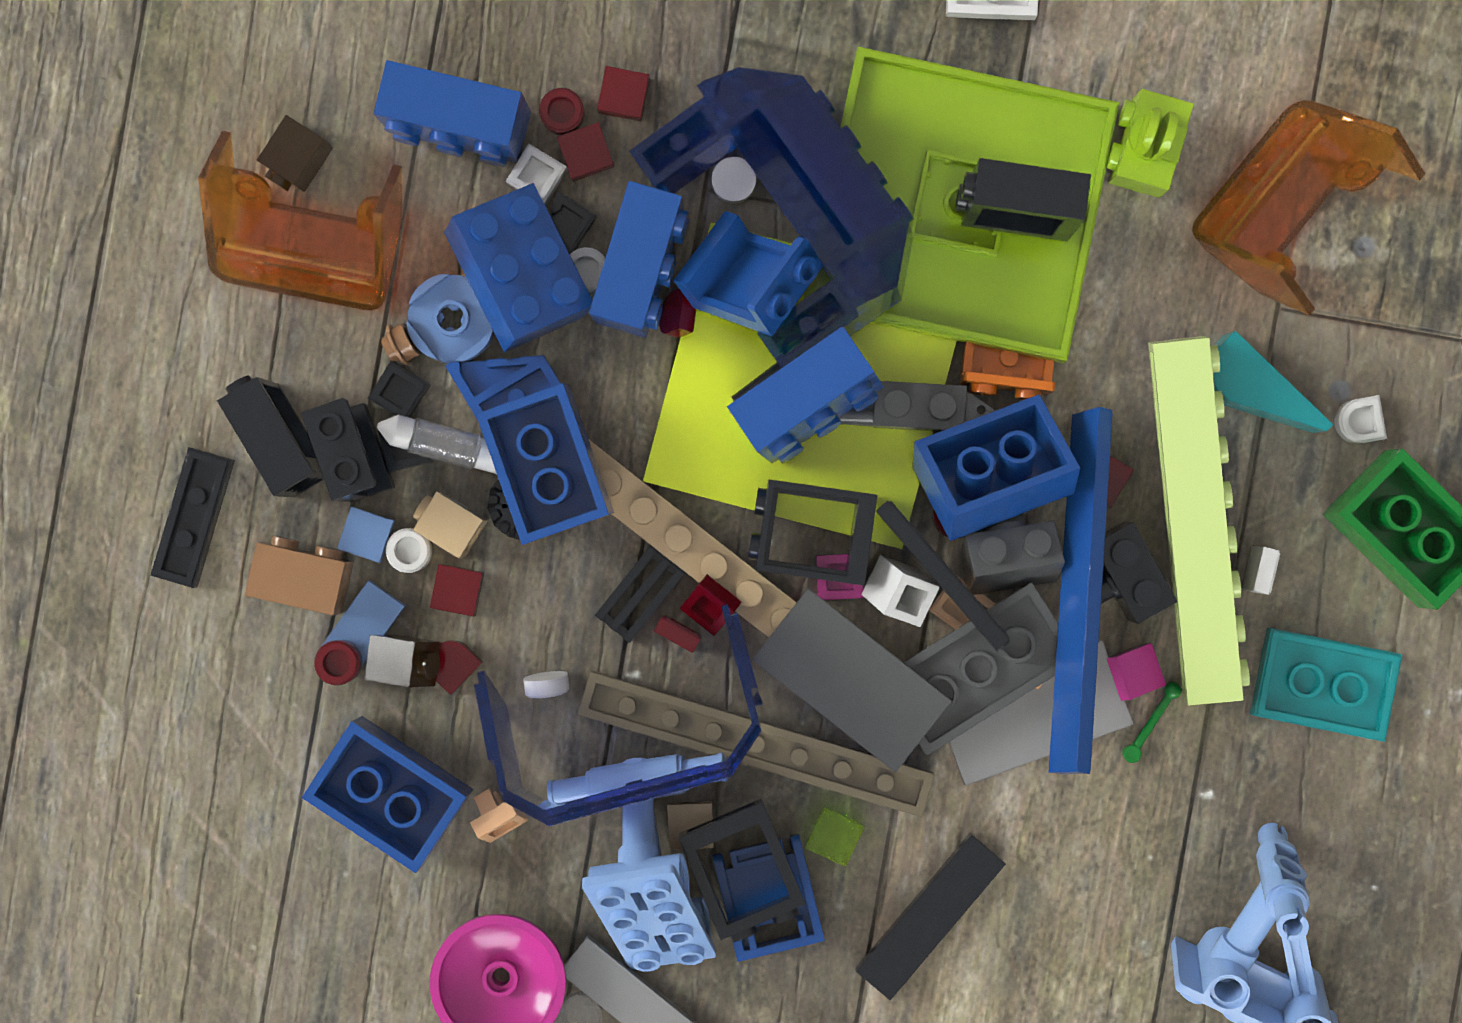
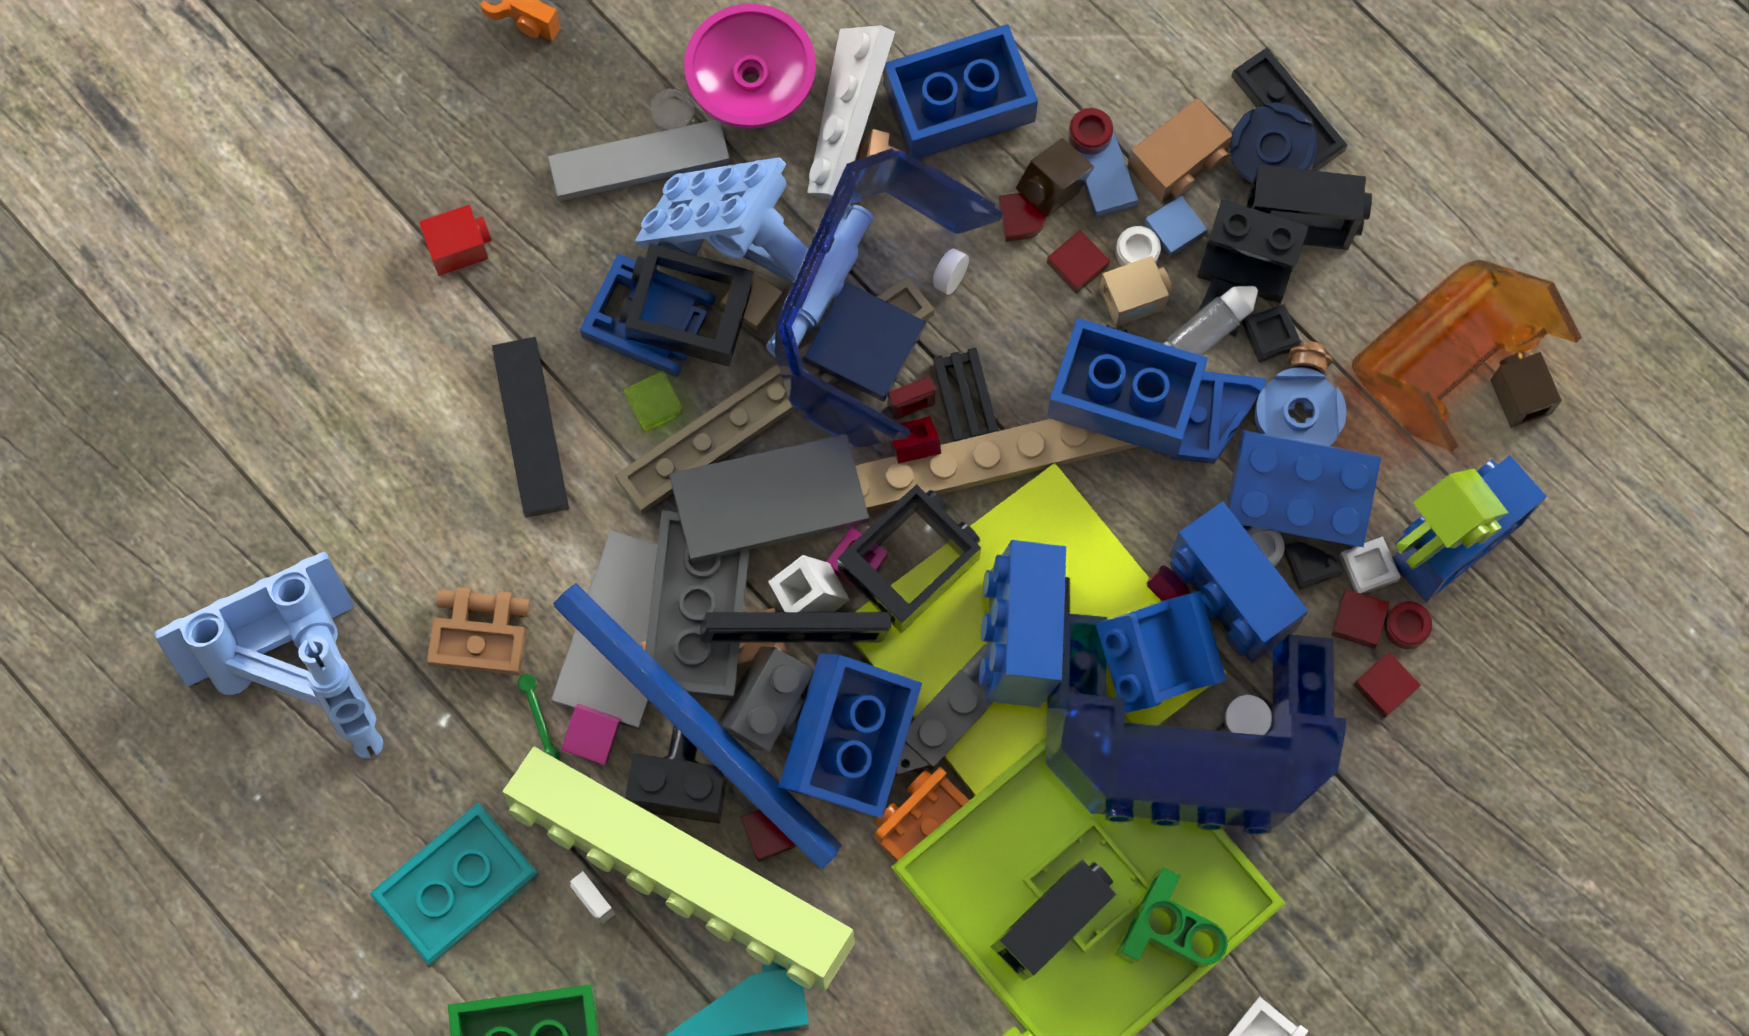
camera: 125 degrees right, 15 degrees down
none -> medium nougat plate [427,587,531,676]
none -> dark blue tile [804,282,926,402]
none -> white wing [807,25,895,199]
none -> green tile [1115,867,1228,967]
none -> dark blue tile [1229,102,1319,185]
none -> lime brick [1395,468,1509,569]

